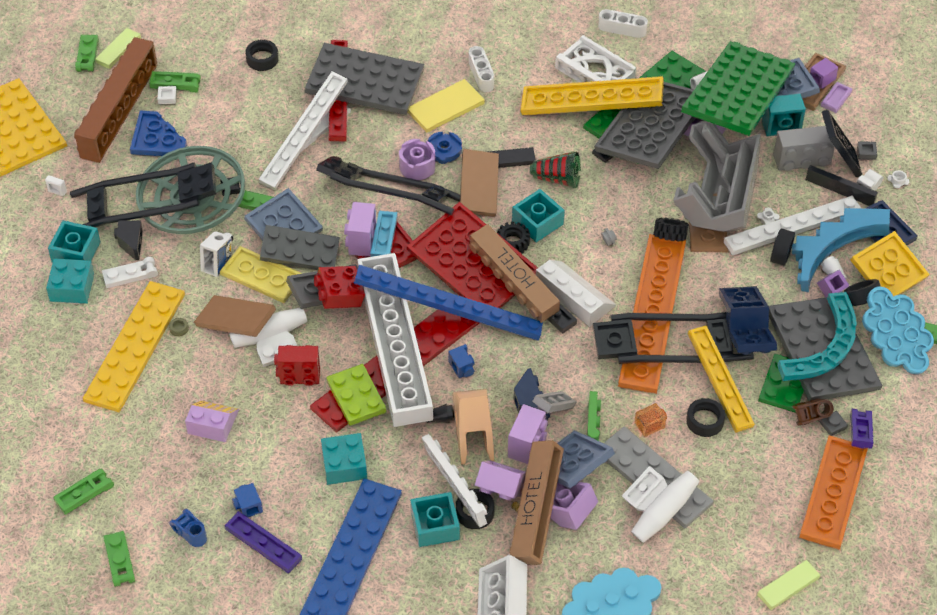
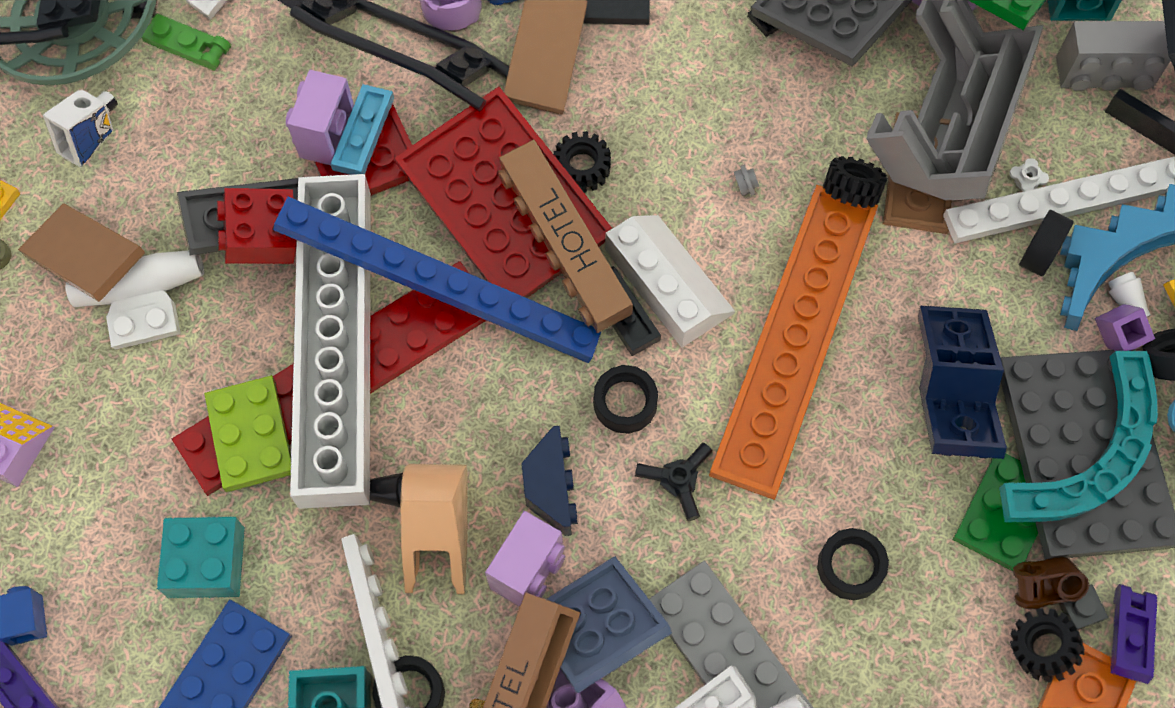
camera: 10 degrees right, 15 degrees up
light yellow tile [220,246,302,303] -> none
sand blue plate [244,188,323,241] -> none
dark grey plate [260,225,340,270] -> none
red brick [274,345,320,386] -> none
blue brick [448,344,475,379] -> none
lavender brick [475,460,526,500] -> none
teal brick [512,189,565,243] -> none
clear green cone [530,151,581,188] -> none
light grey plate [532,391,577,413] -> none
bright green plate [587,391,601,441] -> none
black plate [593,312,754,364] -> none
clear orange brick [634,403,667,437] -> none
yellow tile [687,325,755,433] -> none
none -> black tyre [593,365,658,434]
none -> black piece [635,442,712,521]
none -> black tyre [1010,608,1085,682]

